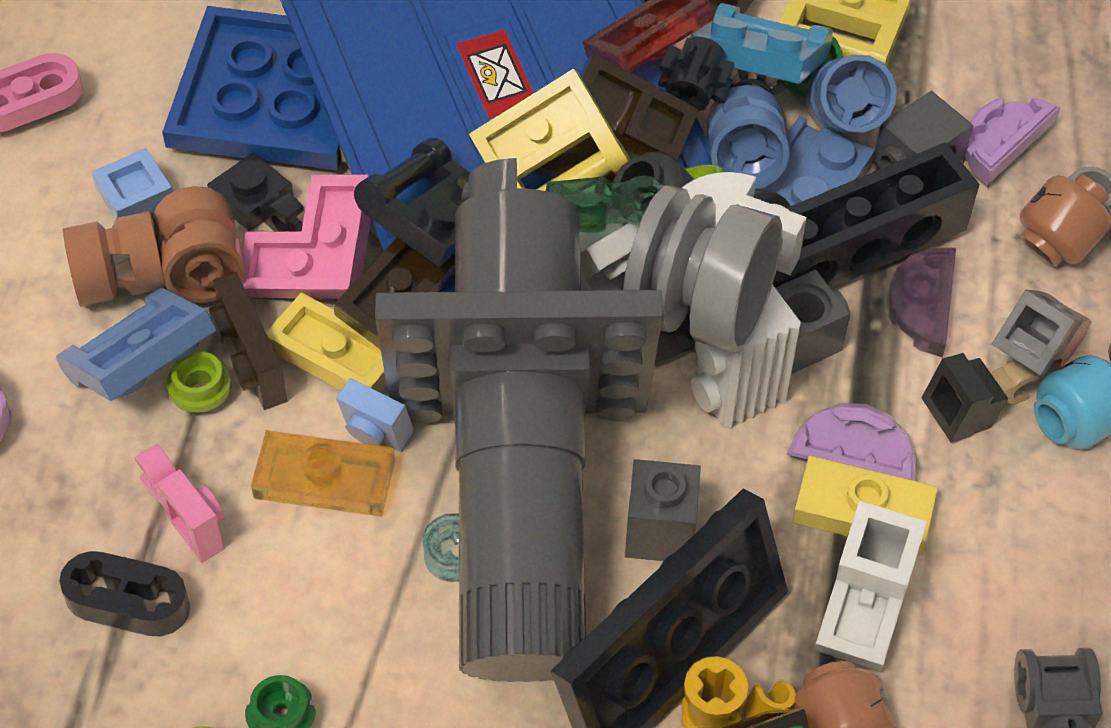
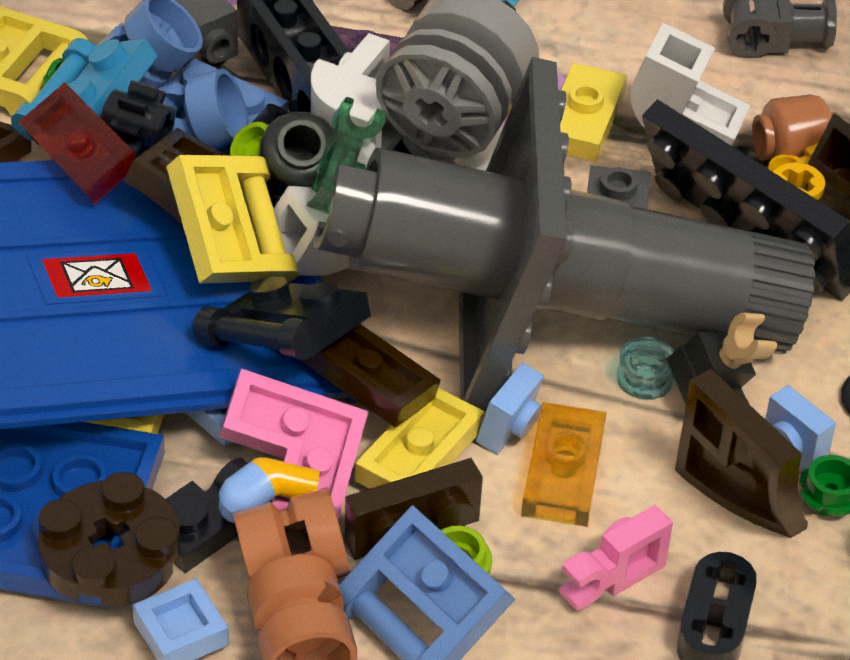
camera: 90 degrees left, 10 degrees down
none -> dark brown plate [38,472,181,607]
none -> arm [218,457,320,523]
none -> piece [666,313,777,404]
none -> dark brown plate [675,369,808,538]
none -> light blue plate [765,385,836,474]

